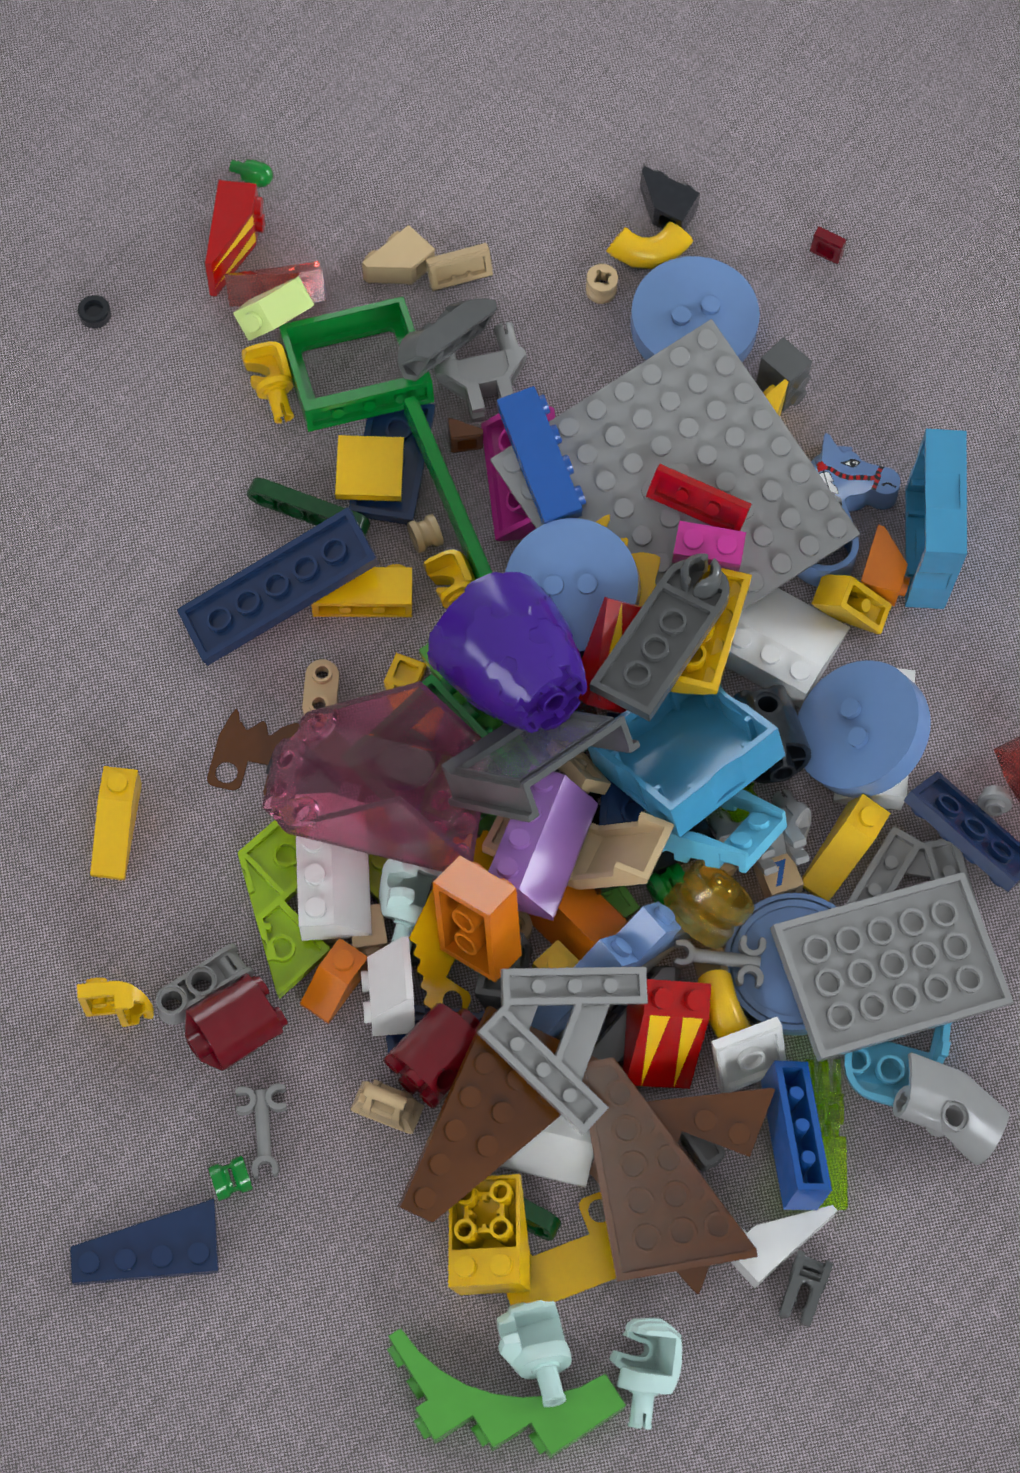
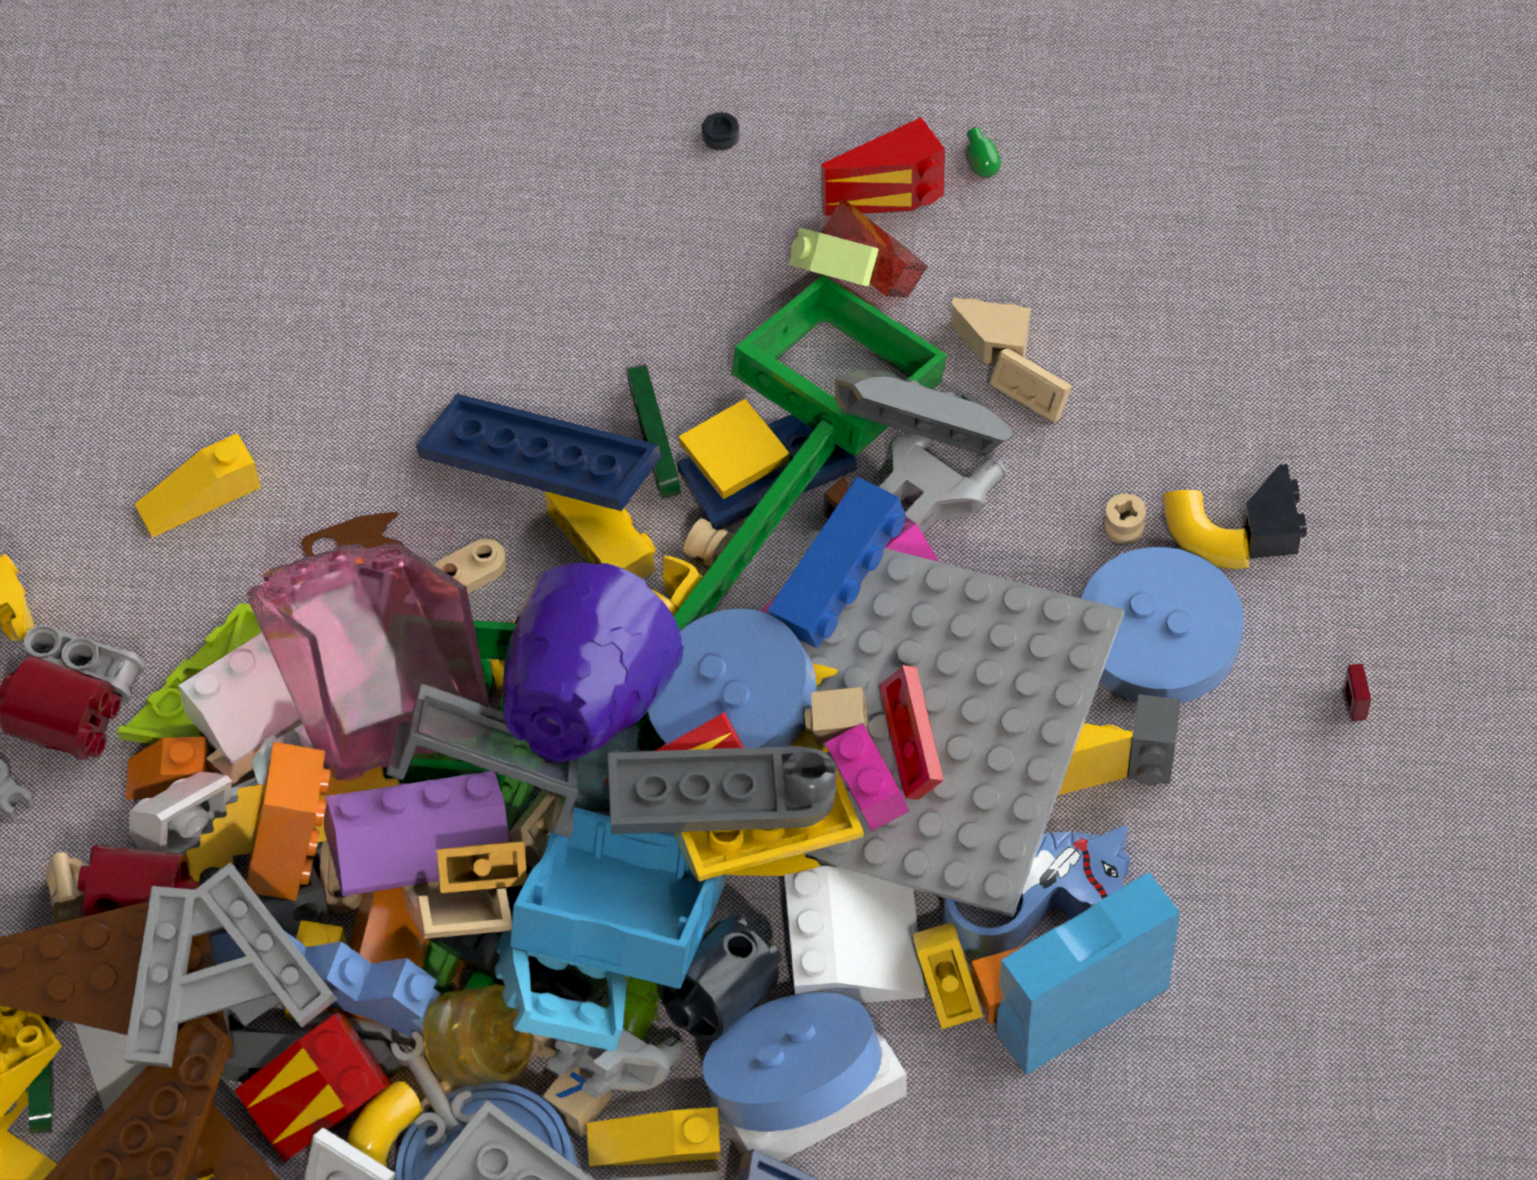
camera: 60 degrees right, 10 degrees down
yellow piece [241,341,294,424] -> none
none -> pearl gold slope [436,840,527,893]
none -> tan brick [805,687,869,748]

